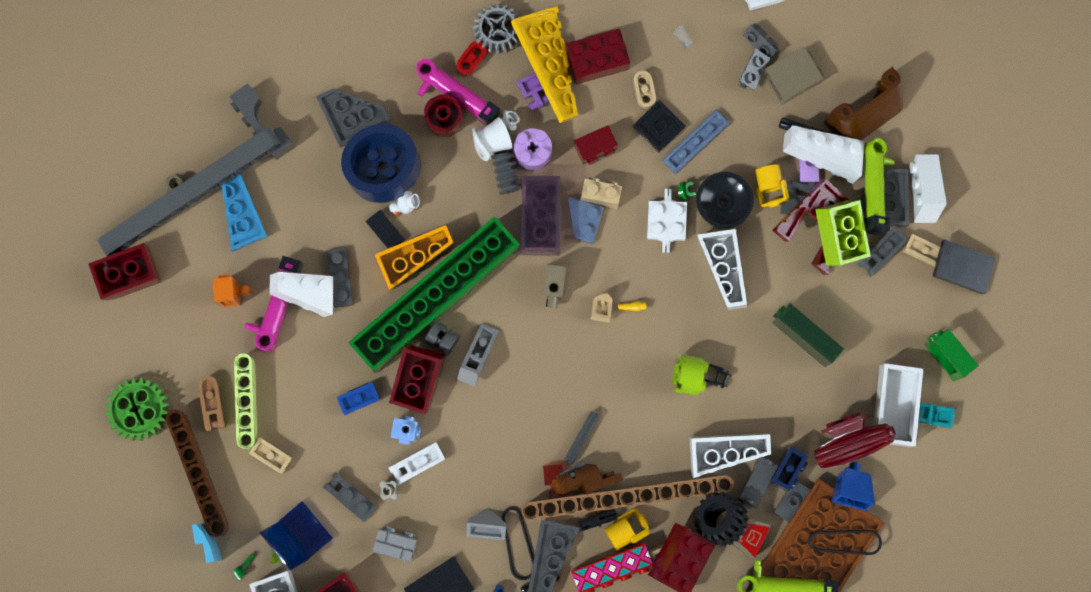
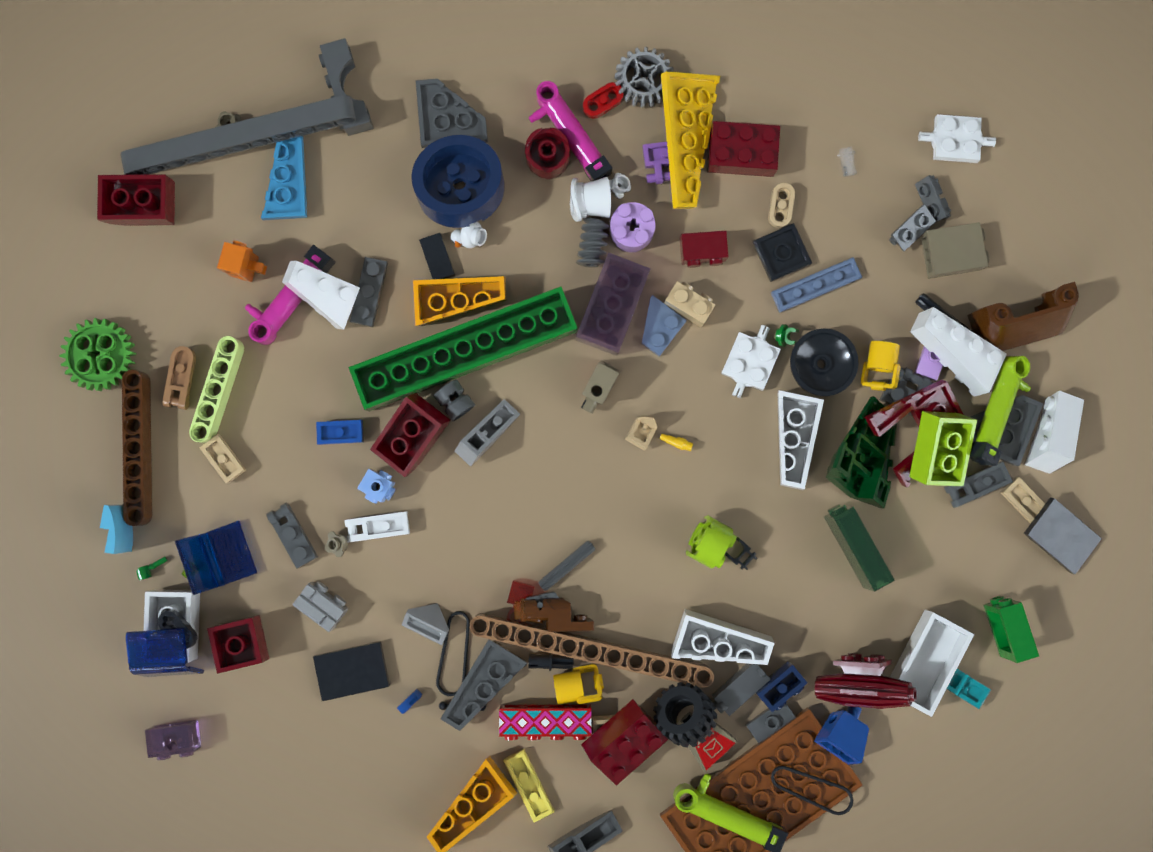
camera: 25 degrees right, 5 degrees up
none -> dark green wedge [826,397,897,508]

